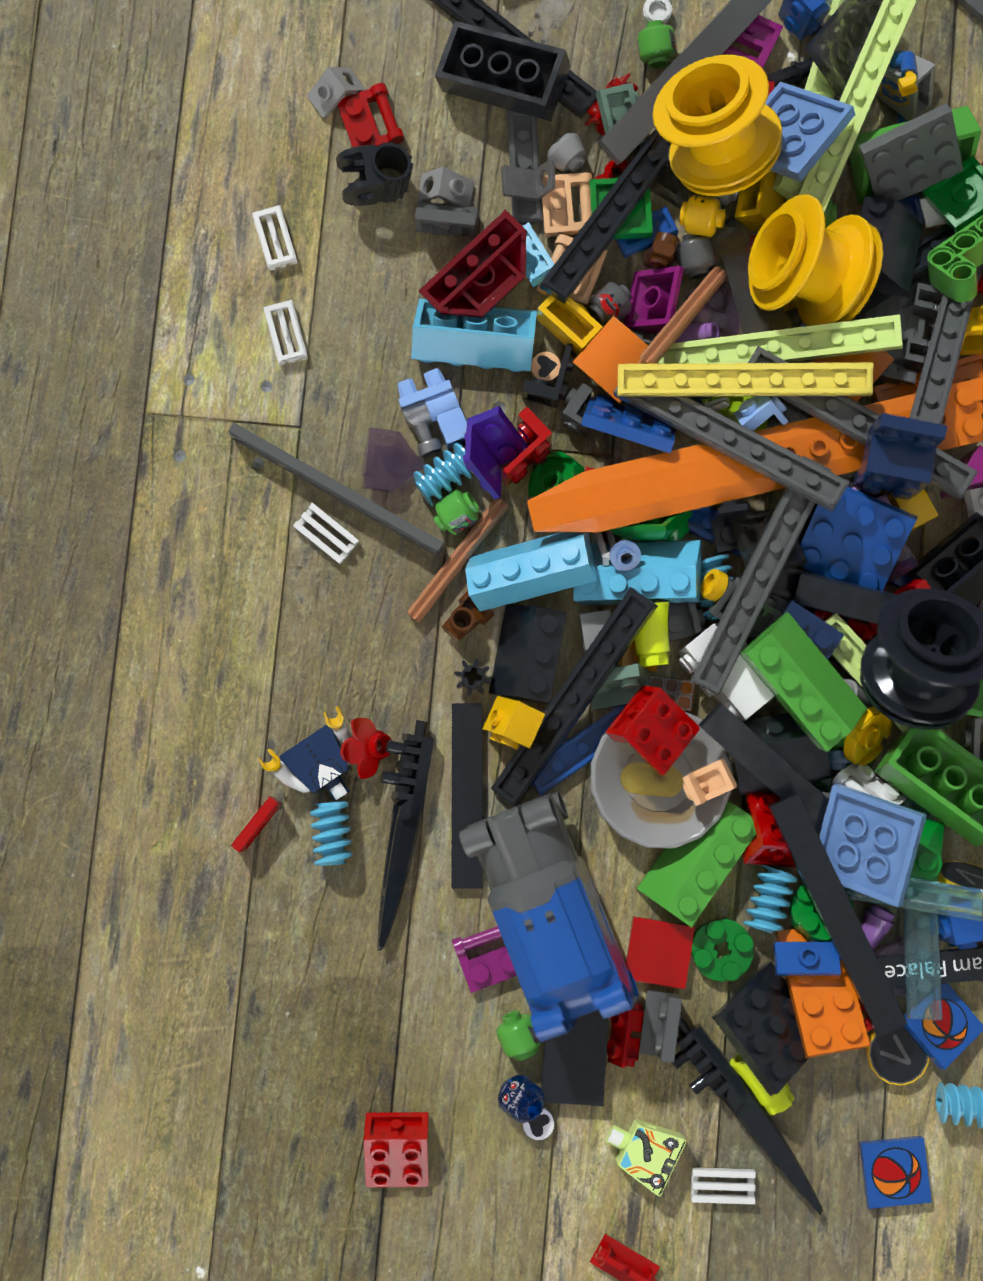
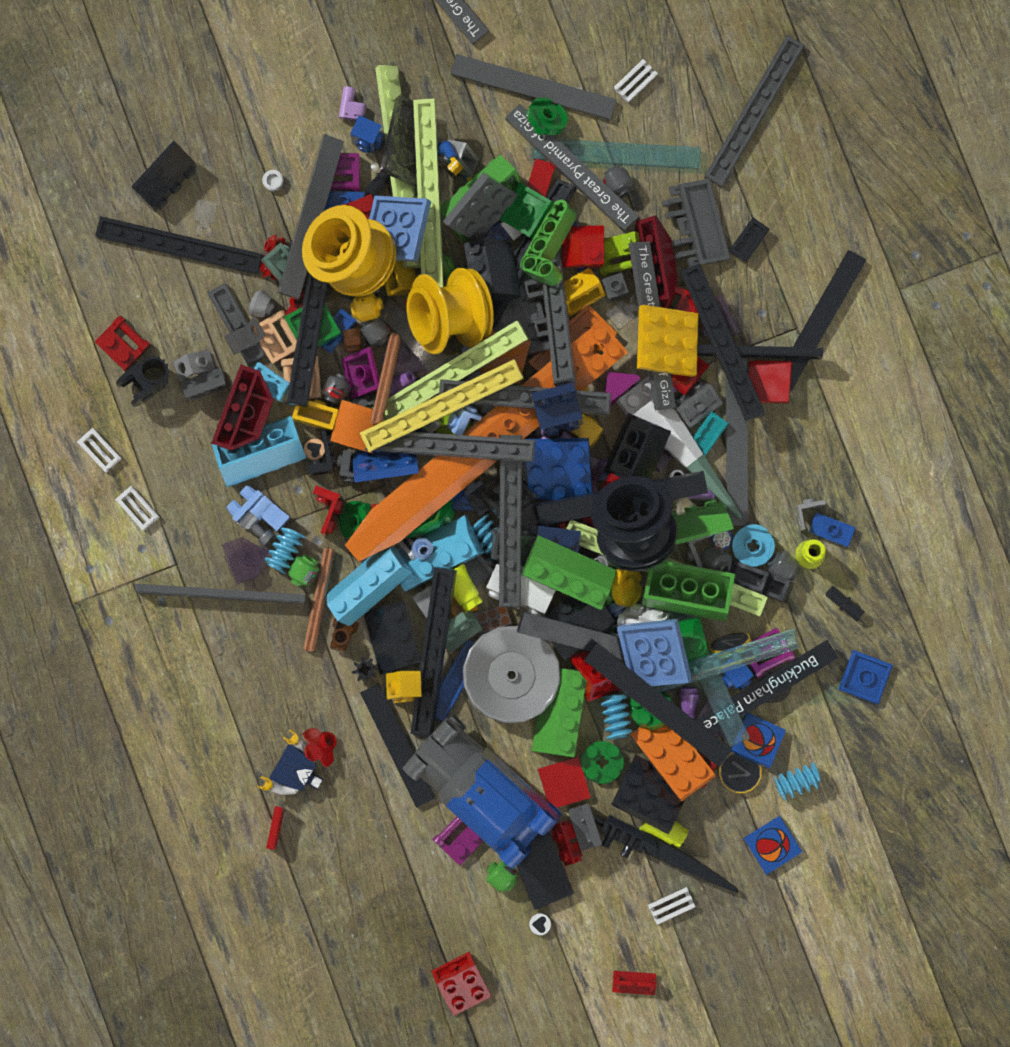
camera: 25 degrees left, 0 degrees up
white tile [293,503,359,565] -> none
light grey bracket [307,67,366,118] -> none
medium azure piece [310,801,353,866] -> none
black piece [377,720,434,951] -> none
black brick [435,21,571,121] -> none
dark purple bracket [463,406,528,499] -> none
clear blue head [498,1075,544,1123] -> none
red bracket [605,685,700,775] -> none
yellowish green torso [605,1119,687,1196] -> none
clear yellow tile [620,763,683,797] -> none
bright green head [637,20,677,69] -> none
light nougat bracket [683,758,737,806] -> none
yellow tile [700,569,728,602] -> none
blue plate [773,942,841,976] -> none

